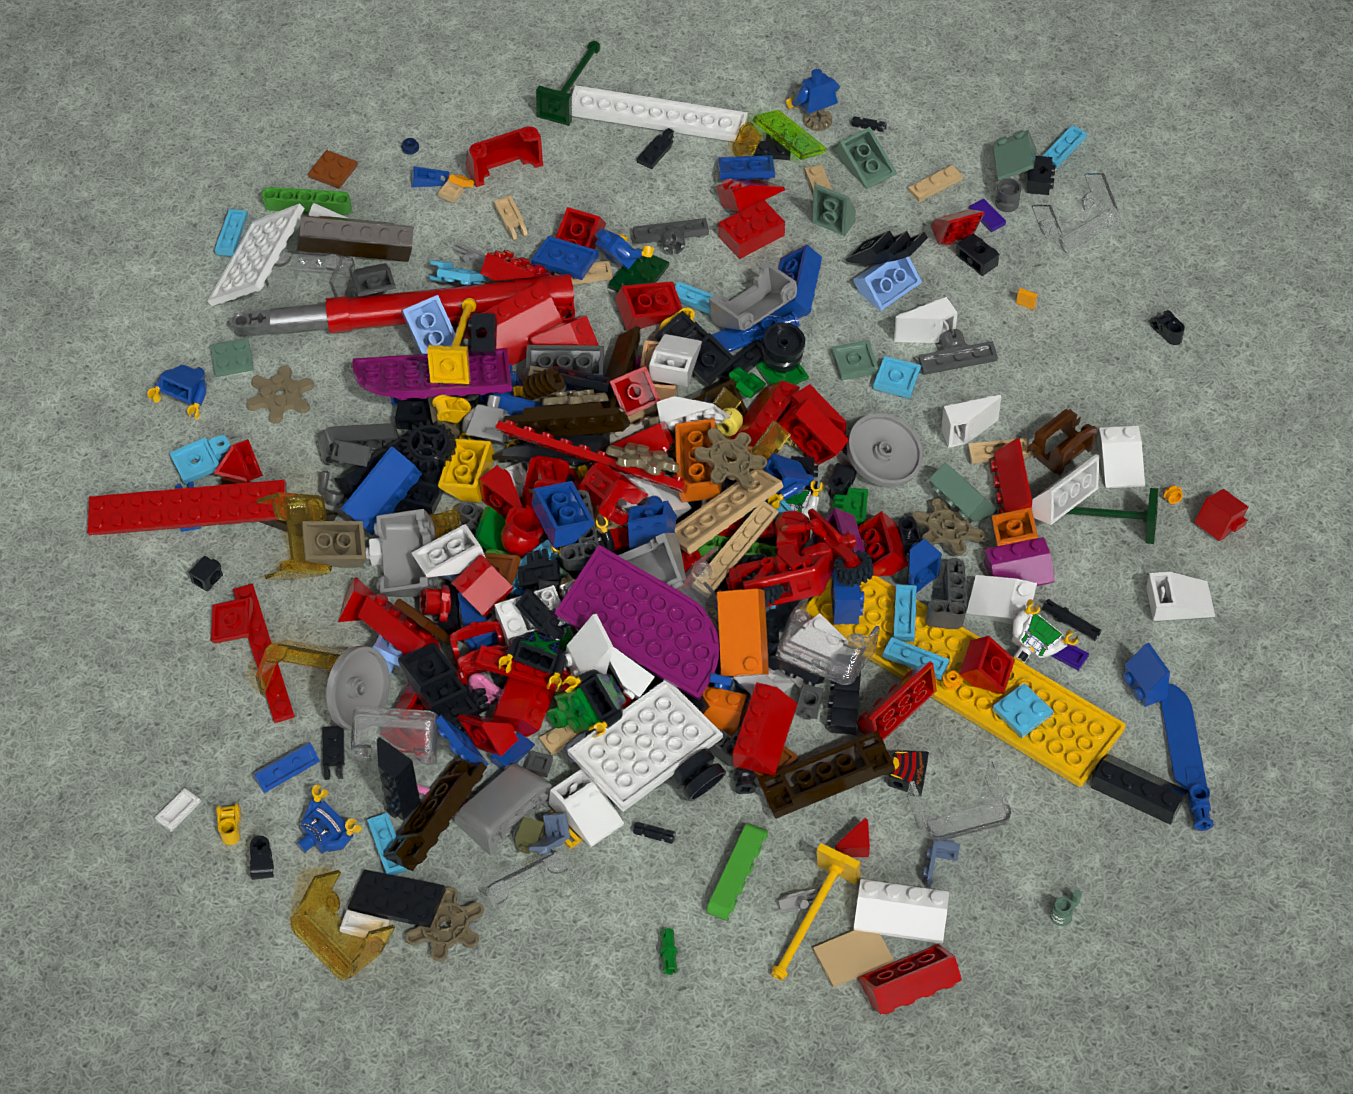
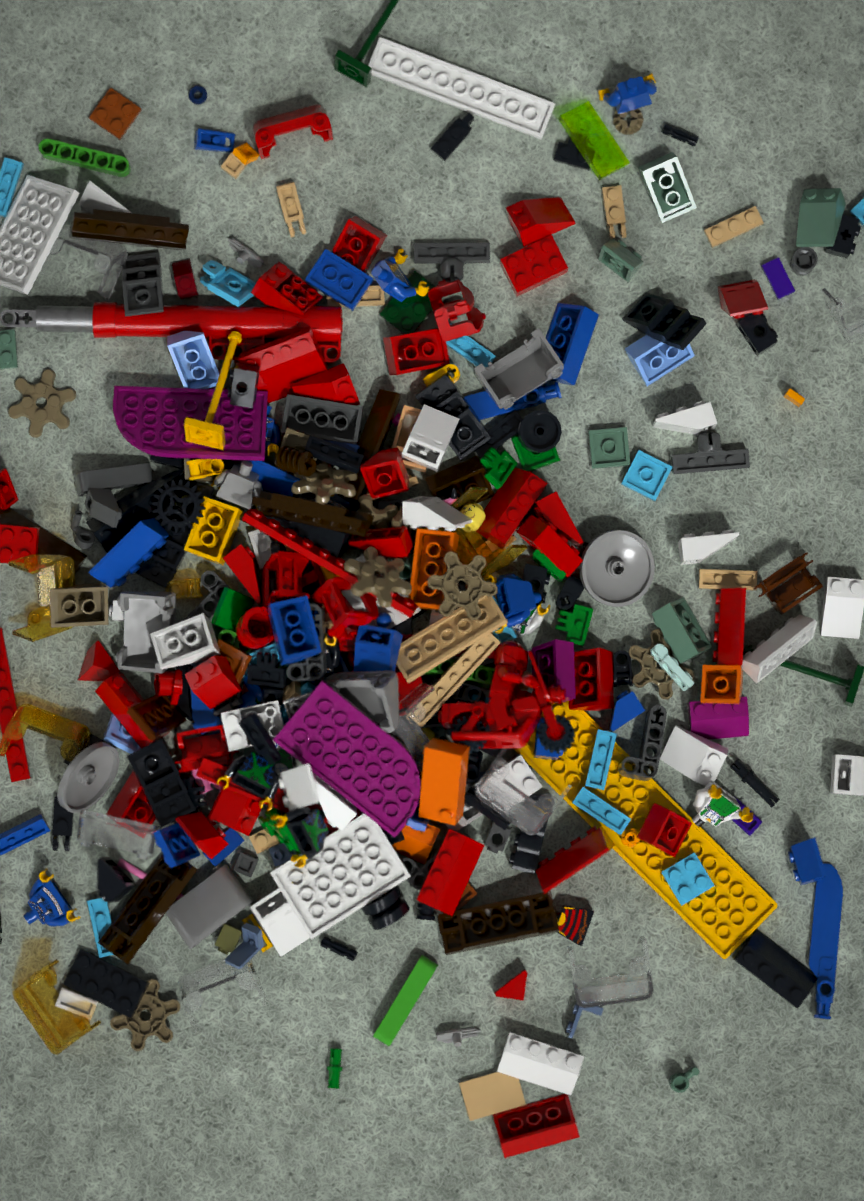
camera: 10 degrees right, 30 degrees up
blue plate [718,155,775,180] -> none
clear yellow piece [732,122,762,156] -> none
yellow tile [771,843,861,981] -> none
none -> dark red slope [172,259,199,300]
none -> red animal [428,280,486,341]
none -> green tile [532,549,566,582]
none -> light aqua hinge [650,644,694,691]

